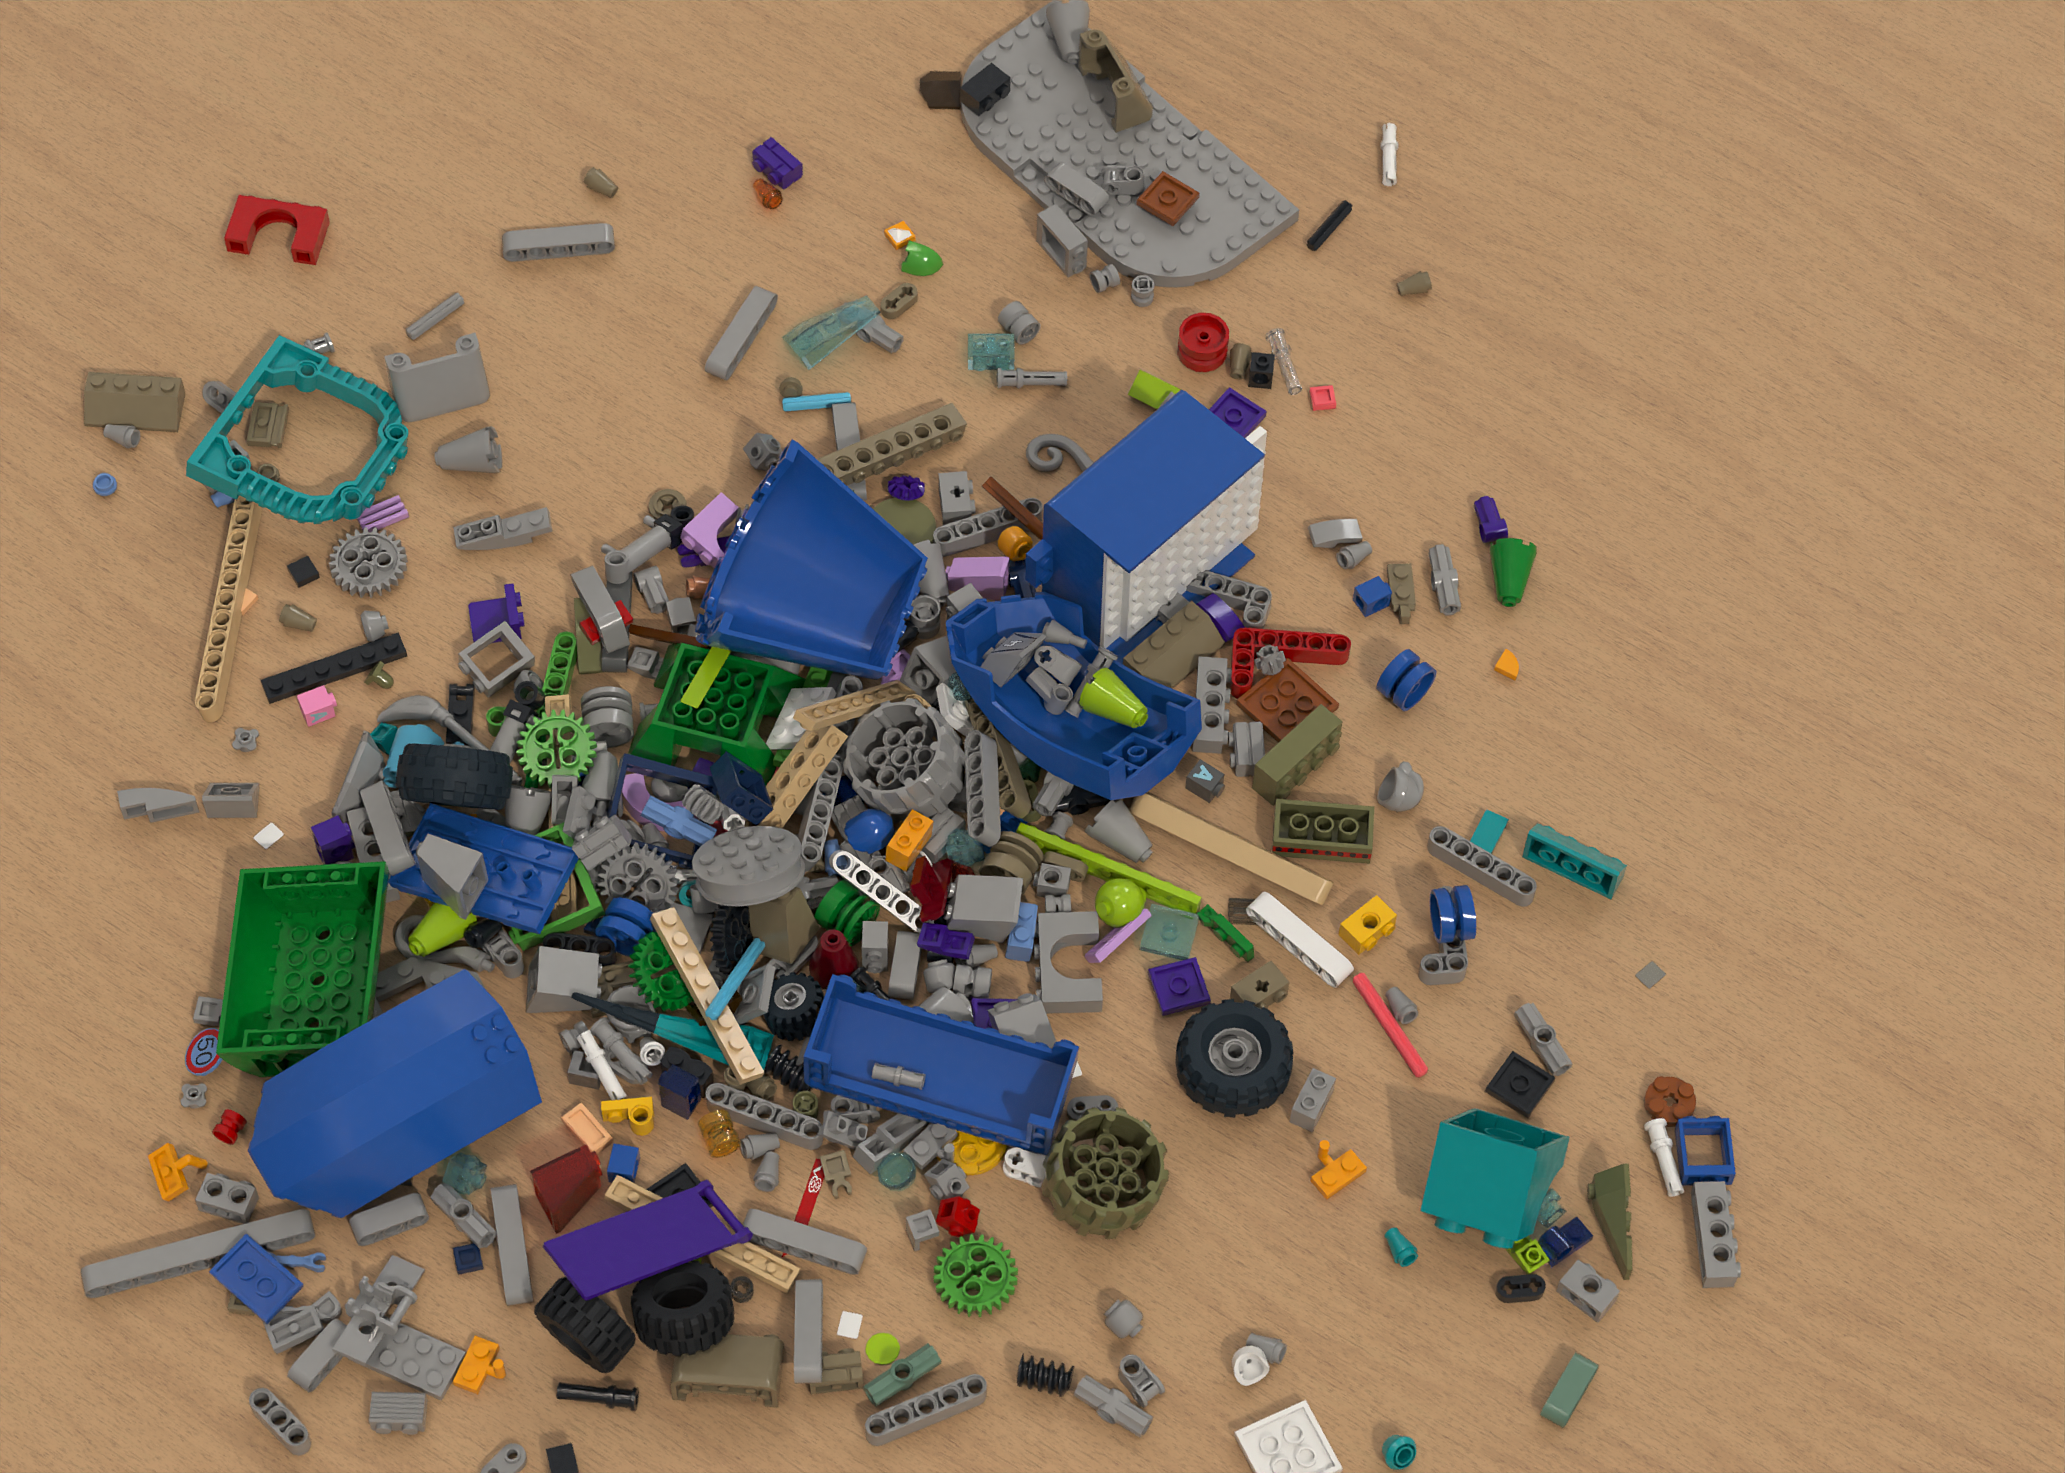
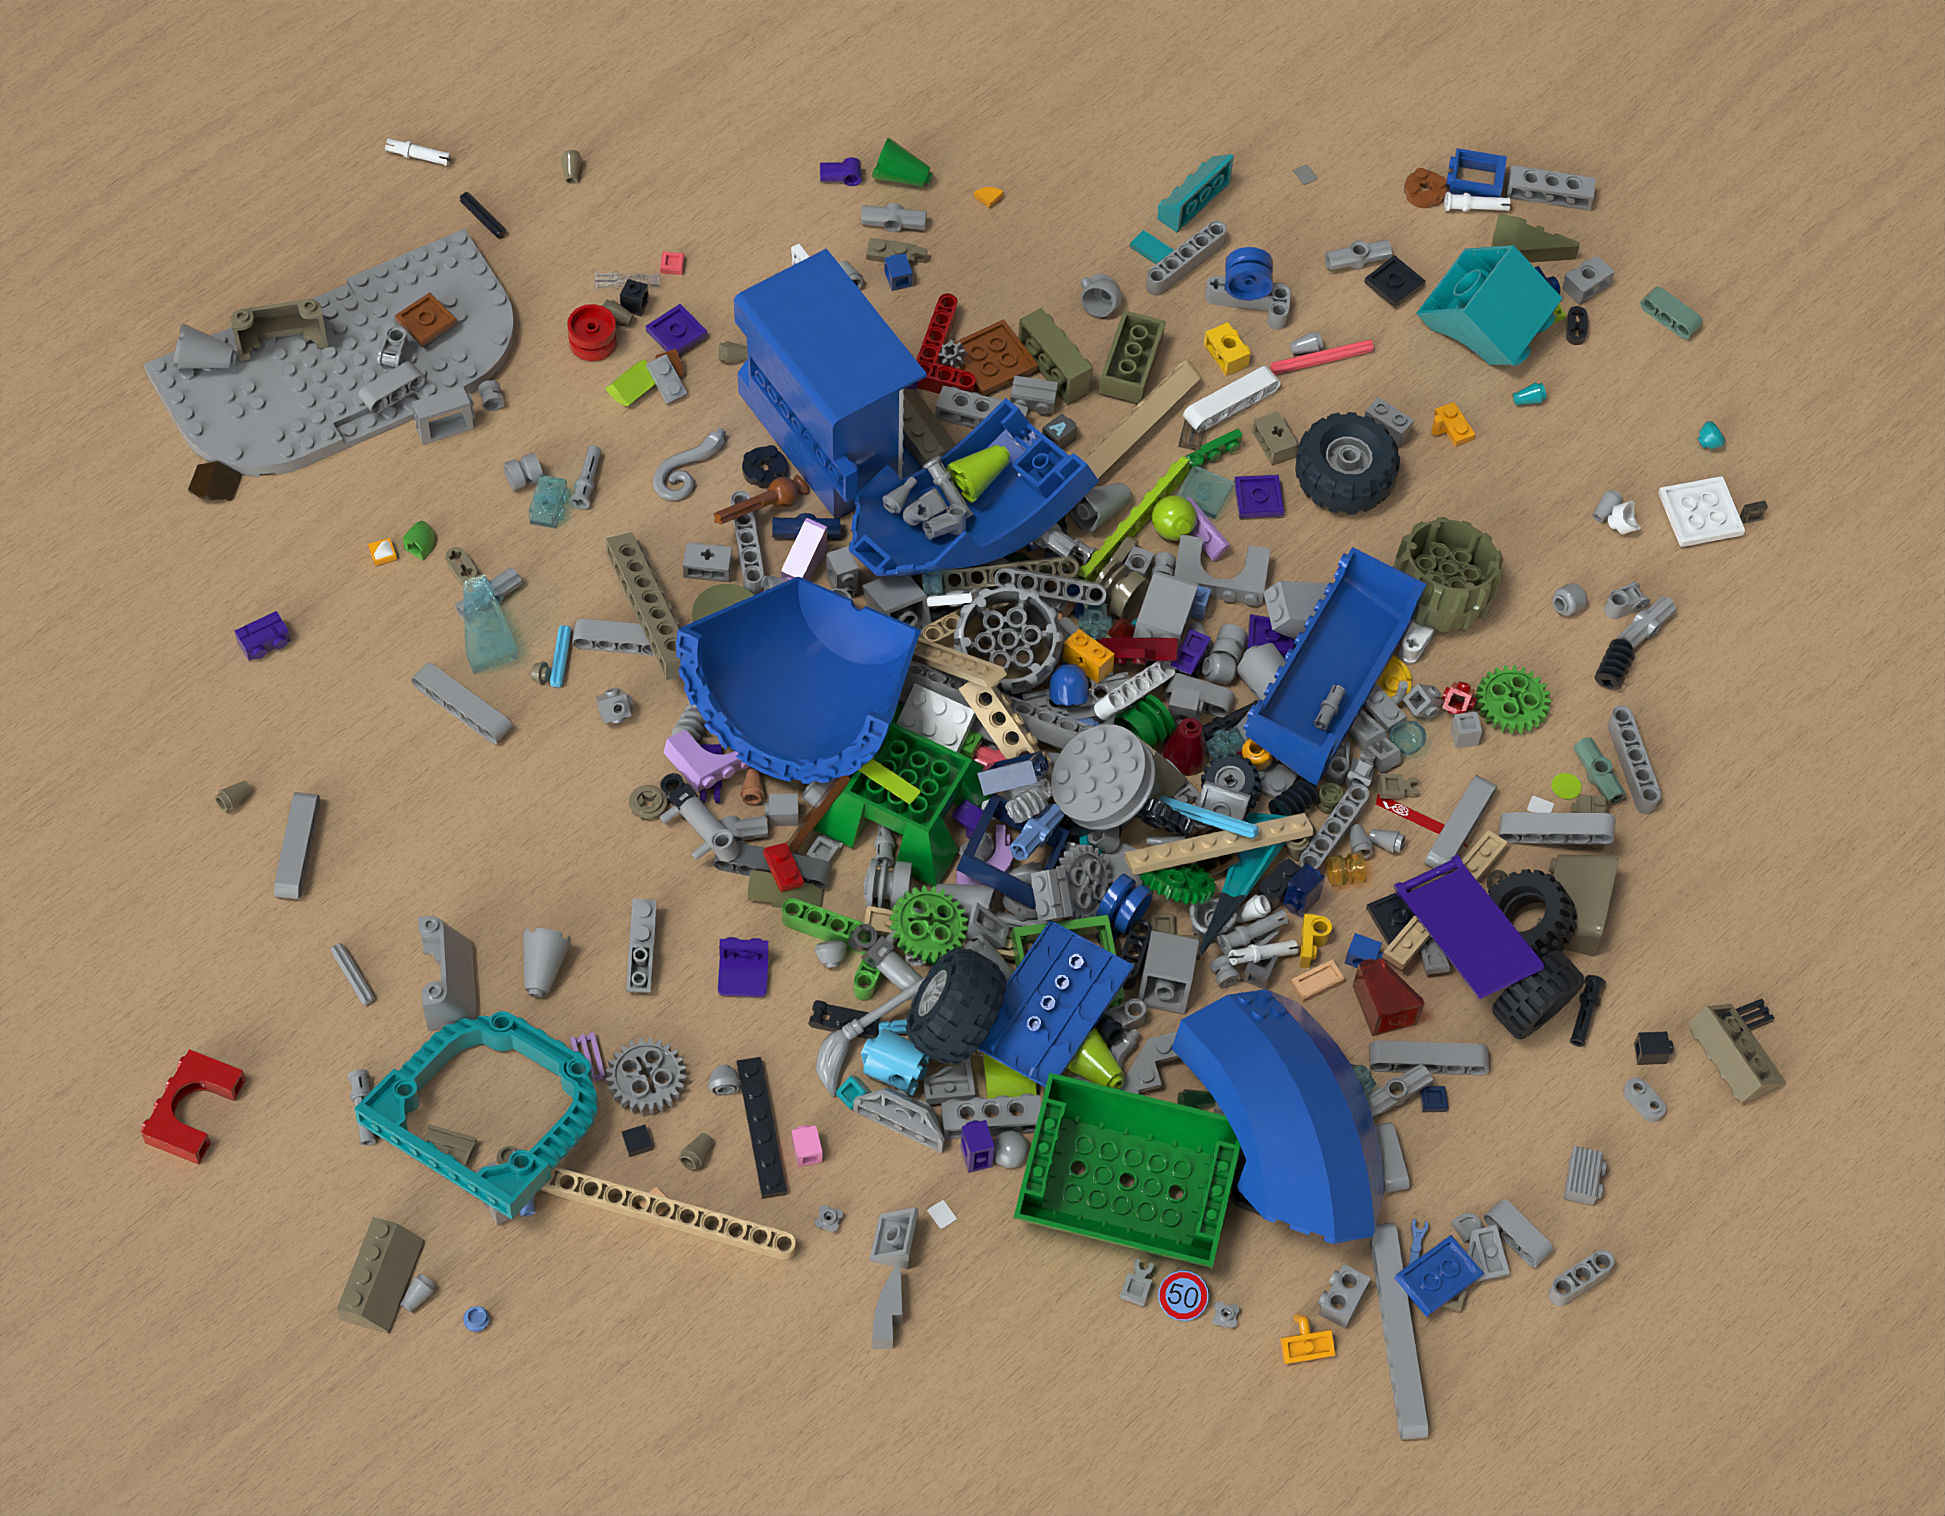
camera: 80 degrees left, 0 degrees up
light grey plate [202,381,236,413] -> none
red wheel [212,1109,247,1145] -> none
light grey piece [332,1255,425,1366] -> none
light grey plate [348,1316,466,1401] -> none
light grey beam [360,780,416,876] -> none
olive piece [364,661,394,689] -> none
light grey slope [416,834,488,920] -> none
light orange plate [453,1336,506,1394] -> none
light grey window [458,621,535,698] -> none
light grey plate [562,786,607,840] -> none
light grey beam [570,565,630,654] -> none
clear orange cone [753,178,783,209] -> none
dark purple gear [887,475,925,501] -> none
black brick [960,62,1011,116] -> none
light grey slope [981,632,1047,687] -> none
light orange head [998,526,1033,561] -> none
light grey wheel [1131,275,1155,307] -> none
blue wheel [1376,649,1437,711] -> none

